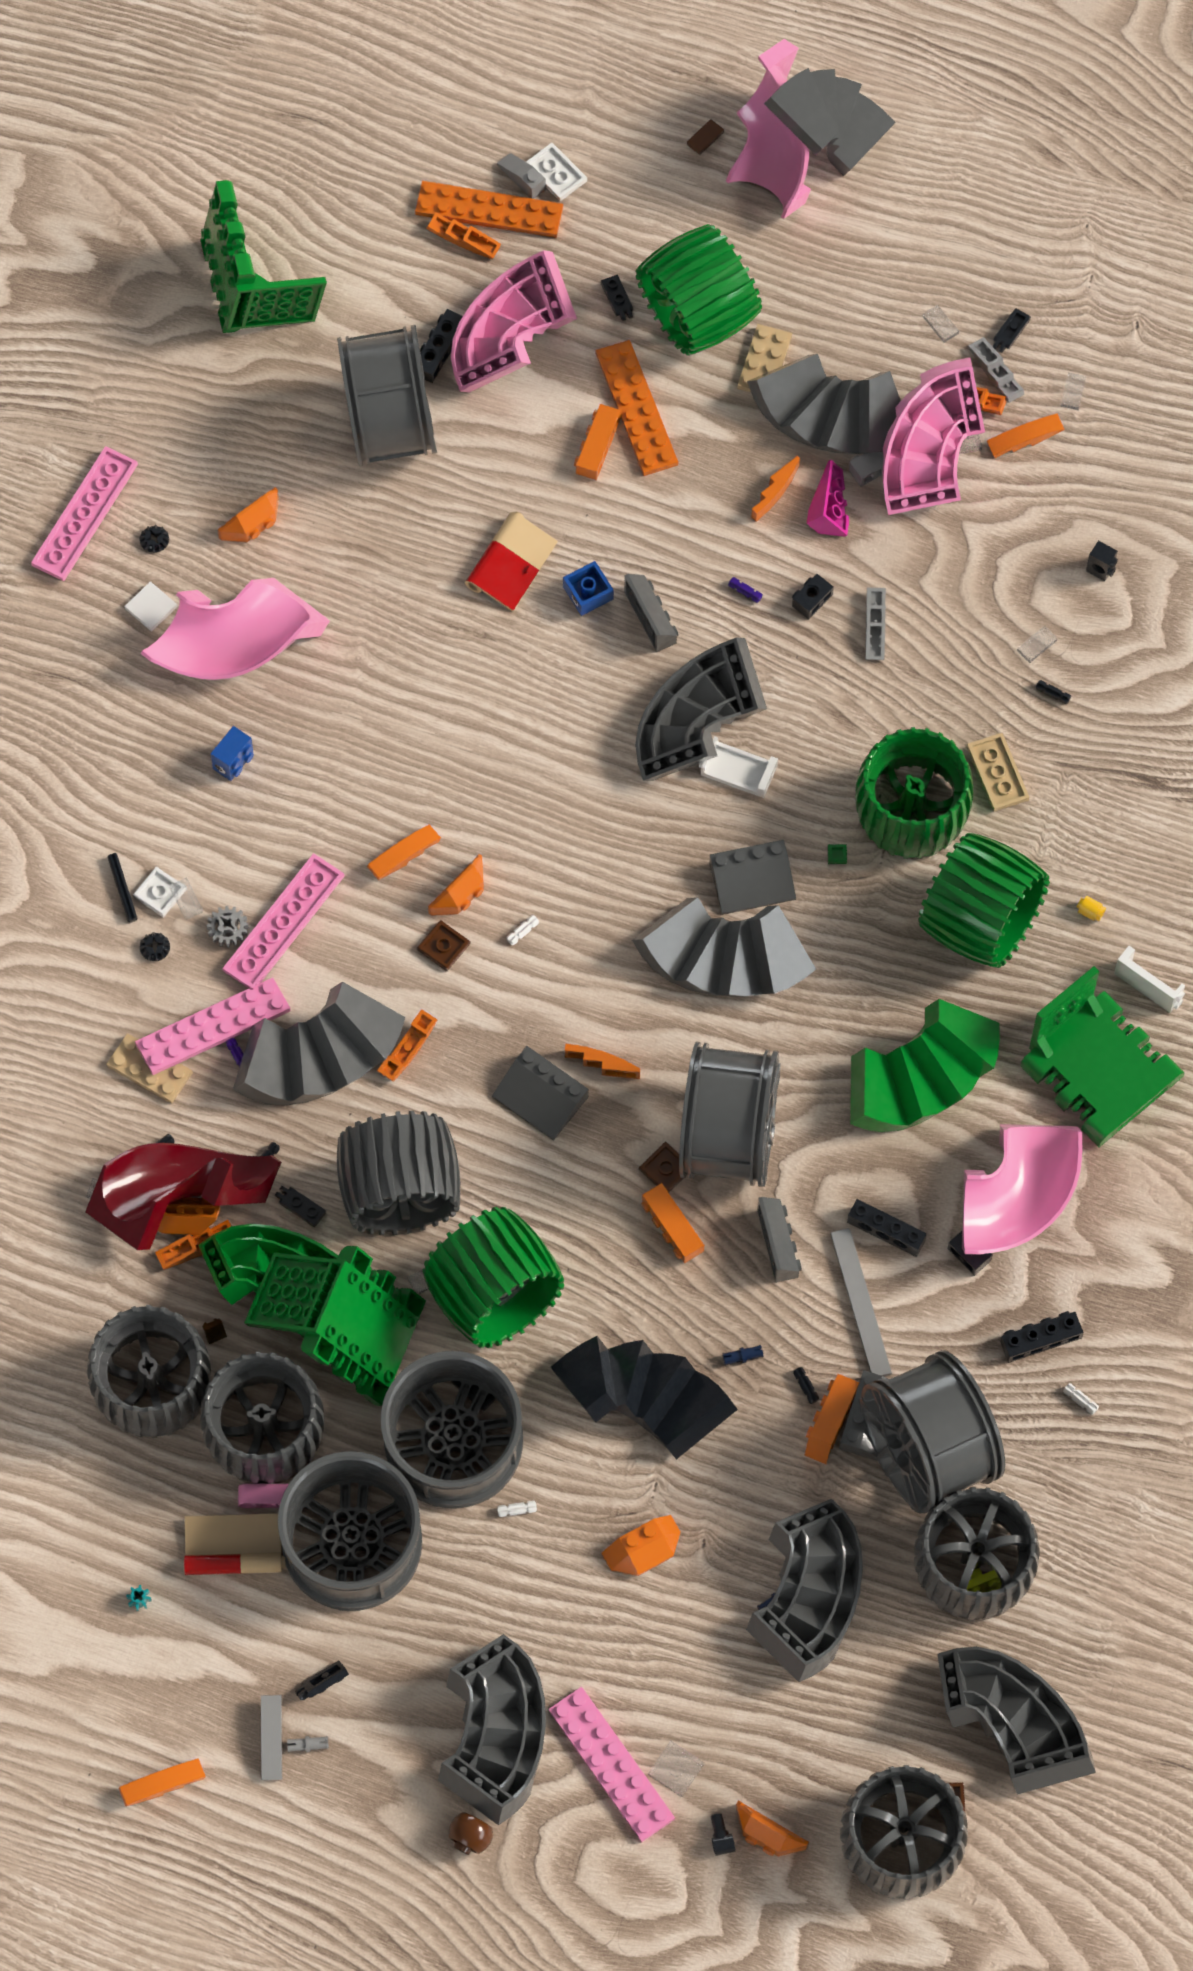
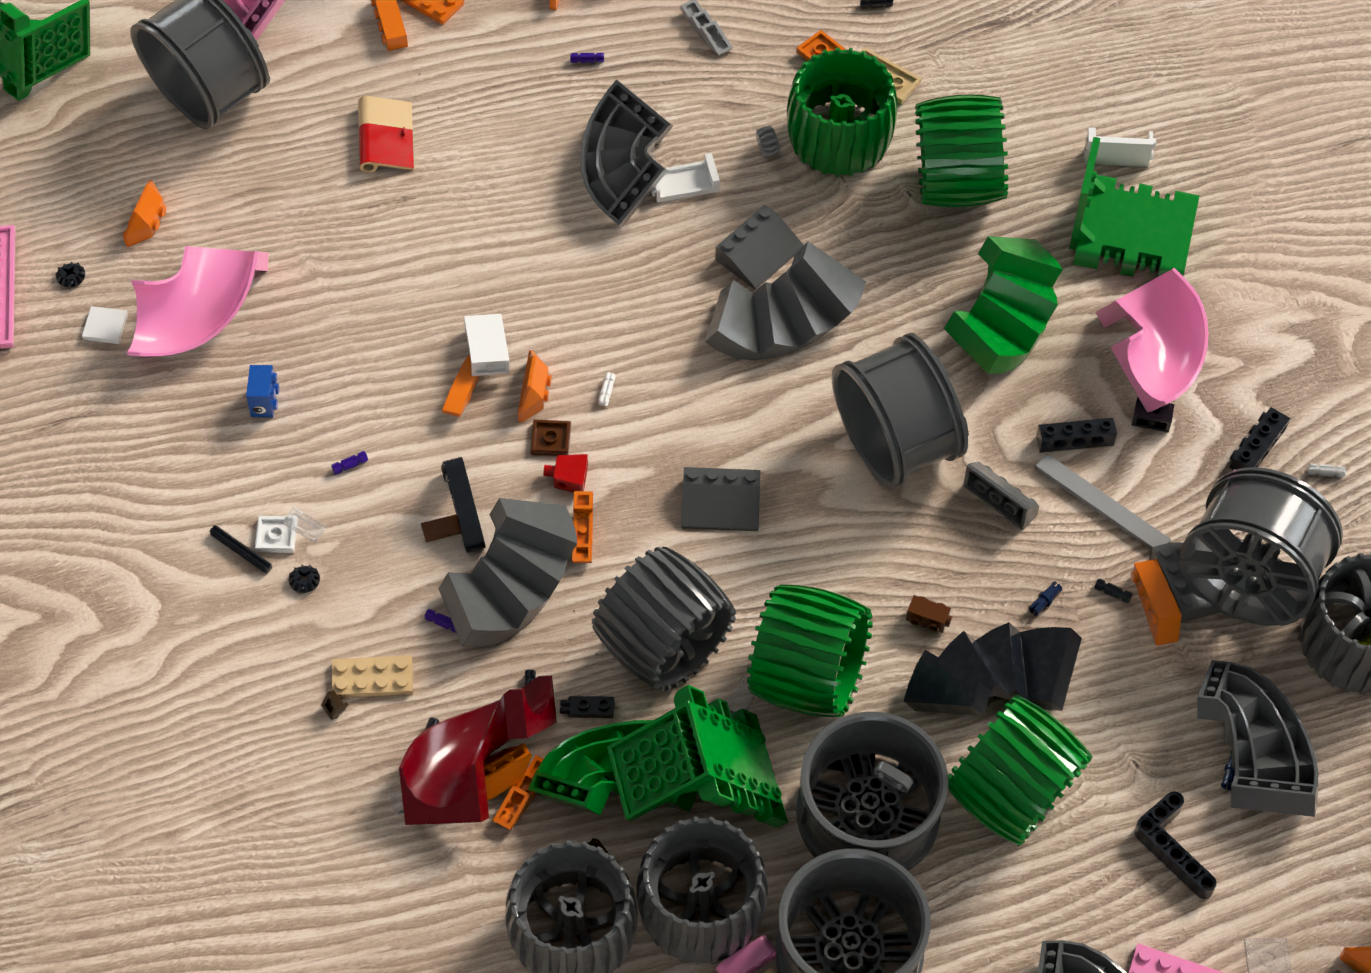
camera: 35 degrees left, 10 degrees down
bright pink plate [135,978,291,1075] -> none
light grey gear [207,906,249,947] -> none
bright pink plate [223,853,344,989] -> none
white axle [497,1501,537,1517] -> none
blue brick [563,561,614,616] -> none
orange slope [565,1043,641,1079] -> none
orange wedge [601,1515,681,1576] -> none
dark grey slope [624,574,678,652] -> none
reddish brown tile [639,1141,688,1193] -> none
orange brick [641,1183,705,1264] -> none
black brick [792,574,834,620] -> none
green tile [827,844,847,864] -> none
yellow brick [1076,896,1106,921] -> none
none -> dark brown tile [321,690,348,720]
none -> dark purple axle [331,451,368,474]
none -> reddish brown tile [421,514,461,542]
none -> black beam [441,457,486,553]
none -> white panel [464,314,509,376]
none -> red torso [543,454,588,493]
none -> light grey gear [756,126,780,157]
none -> orange plate [796,30,845,61]
none -> dark grey beam [873,761,913,792]
none -> reddish brown brick [906,595,953,633]
none -> green wheel [948,695,1093,846]
none -> black beam [1134,791,1217,899]

